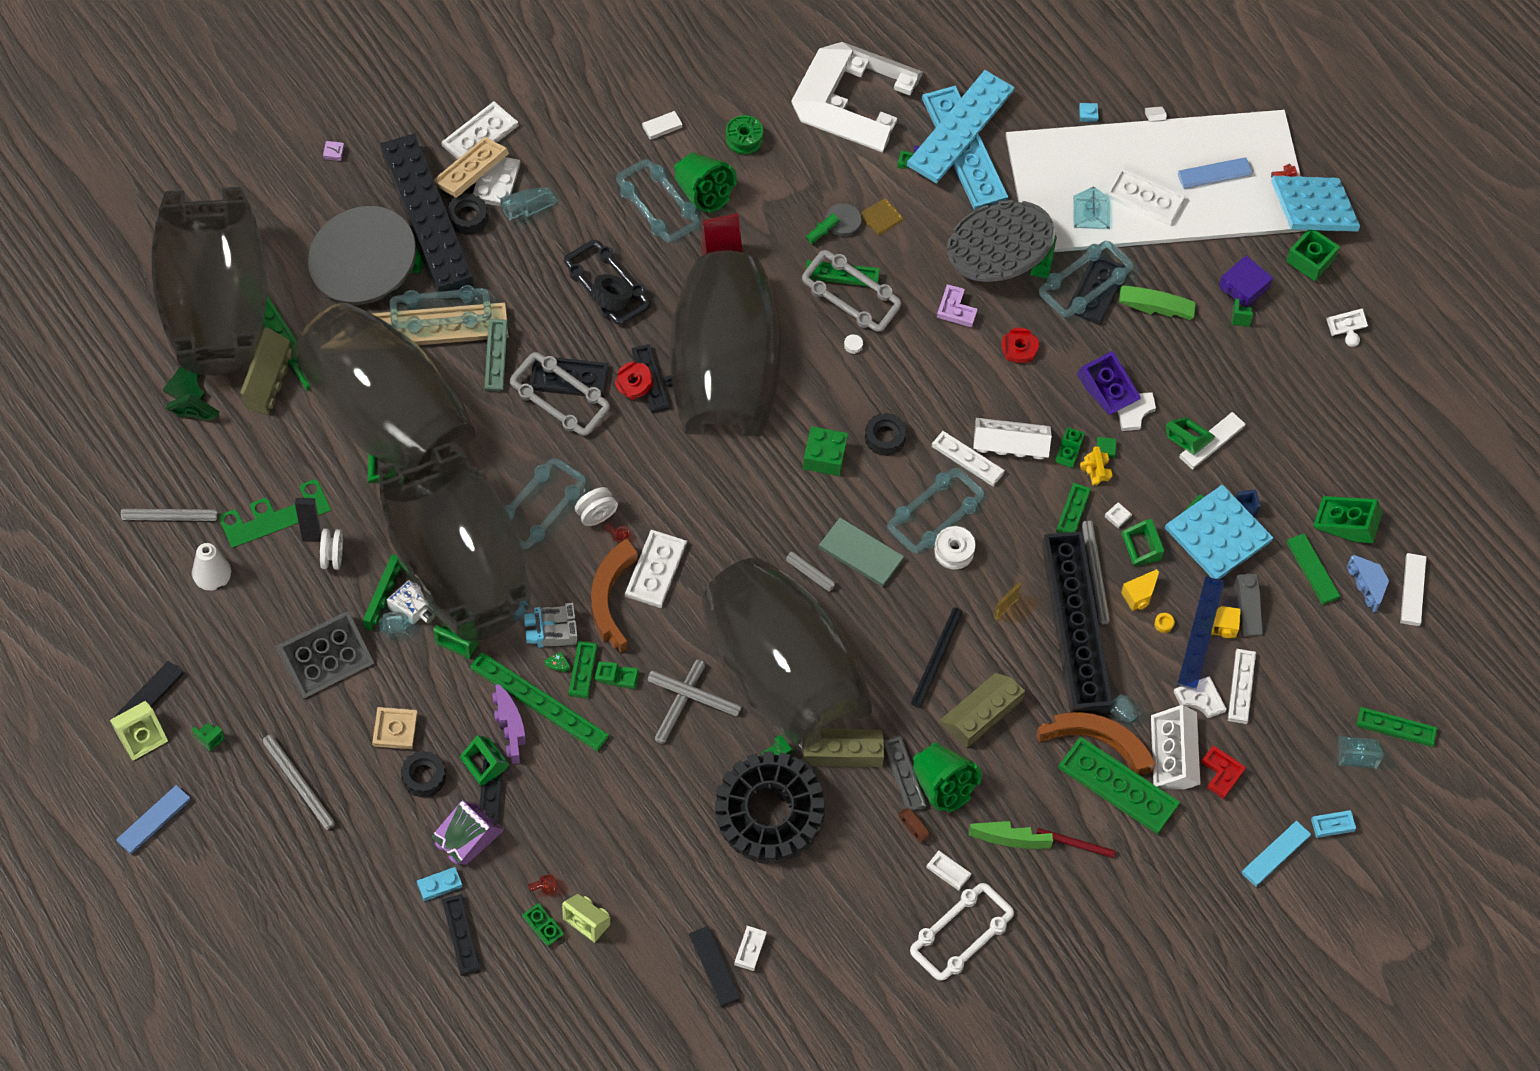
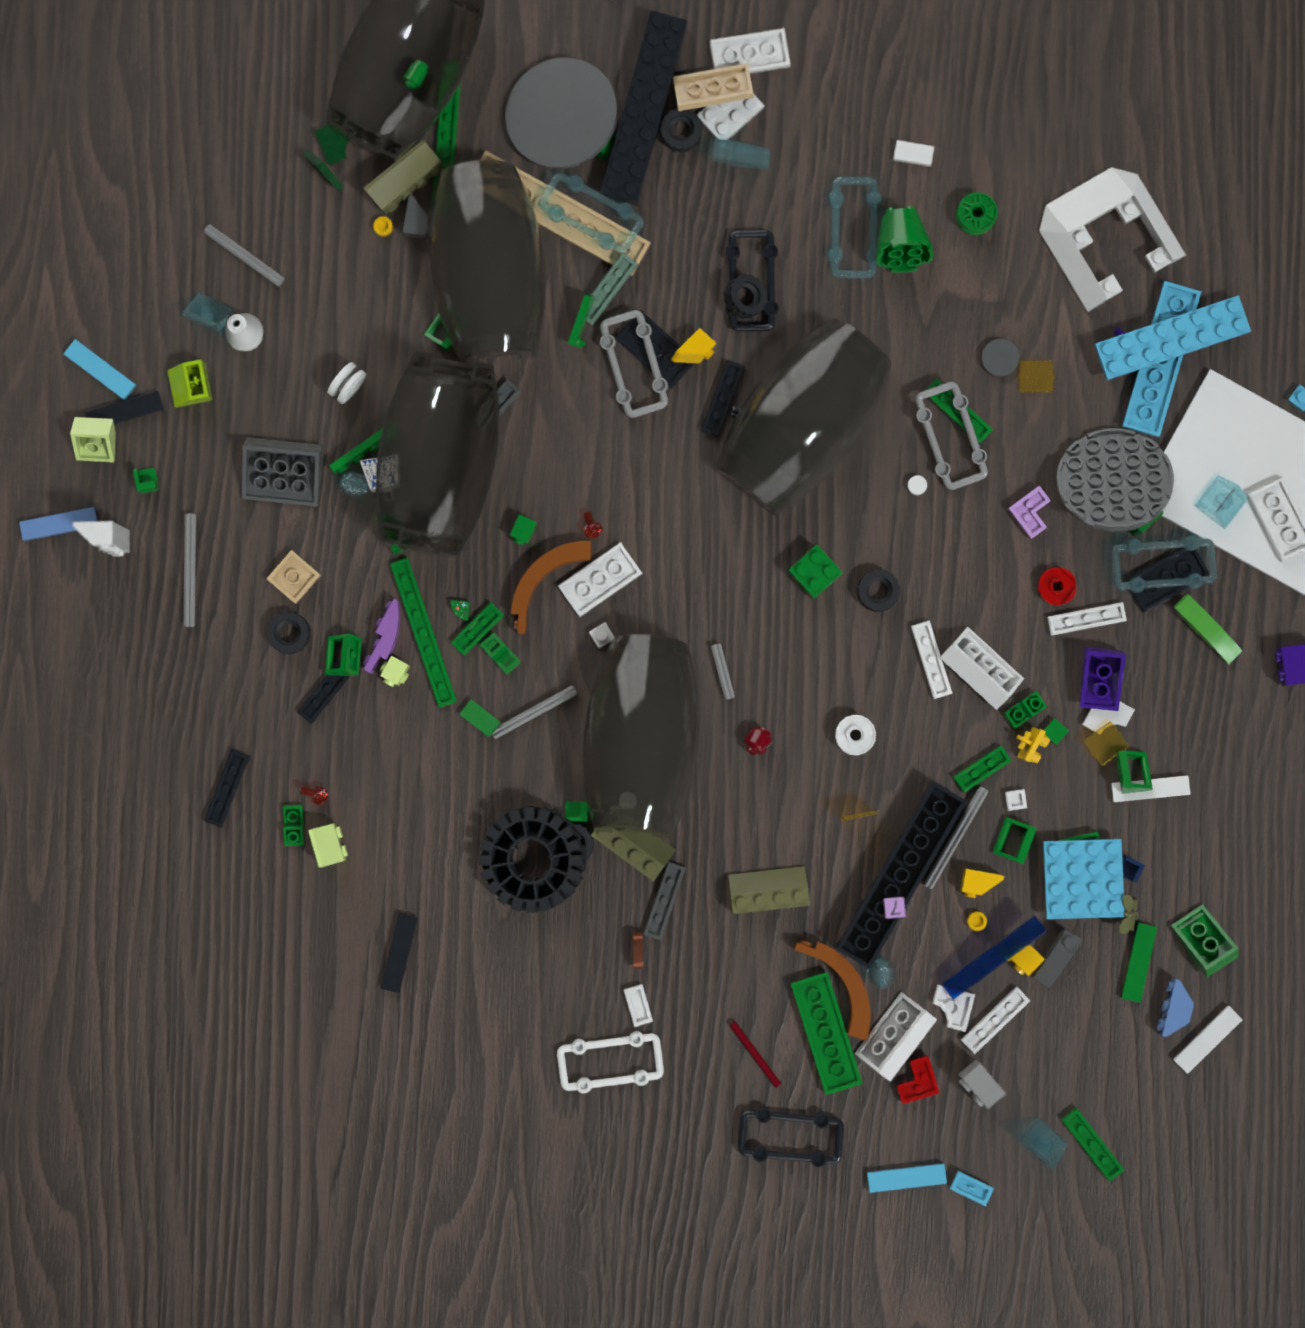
camera: 45 degrees right, 25 degrees up
green piece [219,479,331,548] -> none
black tile [295,498,322,542] -> none
medium azure plate [417,867,462,901] -> none
slope [431,800,505,865] -> none
clear light blue bar [494,458,586,549] -> none
hips [524,603,577,648] -> none
white wheel [575,487,618,526] -> none
red plate [615,362,654,400] -> none
light grey axle [648,670,741,716] -> none
dark red slope [701,213,743,269] -> none
white plate [734,926,767,971] -> none
green pin [805,213,840,245] -> none
sand green tile [819,518,904,587] -> none
clear light blue bar [887,468,984,553] -> none
green tile [897,150,914,169] -> none
black axle [911,607,962,707] -> none
green cone [913,742,982,813] -> none
bright green slope [968,821,1053,849] -> none
green panel [1231,298,1253,327] -> none
none -> medium azure tile [64,339,136,400]
none -> white slope [73,521,130,557]
none -> lime slope [167,359,213,408]
none -> clear light blue slope [182,293,234,335]
none -> yellow tile [373,216,393,237]
none -> yellowish green brick [380,656,410,687]
none -> green brick [403,59,428,90]
none -> dark grey slope [403,195,432,240]
none -> green tile [460,699,501,738]
none -> green brick [510,514,537,546]
none -> green hinge [568,294,595,348]
none -> white plate [589,622,615,648]
none -> yellow slope [671,328,717,363]
none -> black bar [738,1107,844,1168]
none -> dark red head [744,726,772,756]
none -> lavender tile [884,897,905,918]
none -> light grey brick [958,1060,1006,1109]
none -> white tile [1047,602,1127,636]
none -> clear yellow piece [1084,721,1129,766]
none -> olive piece [1118,895,1138,934]

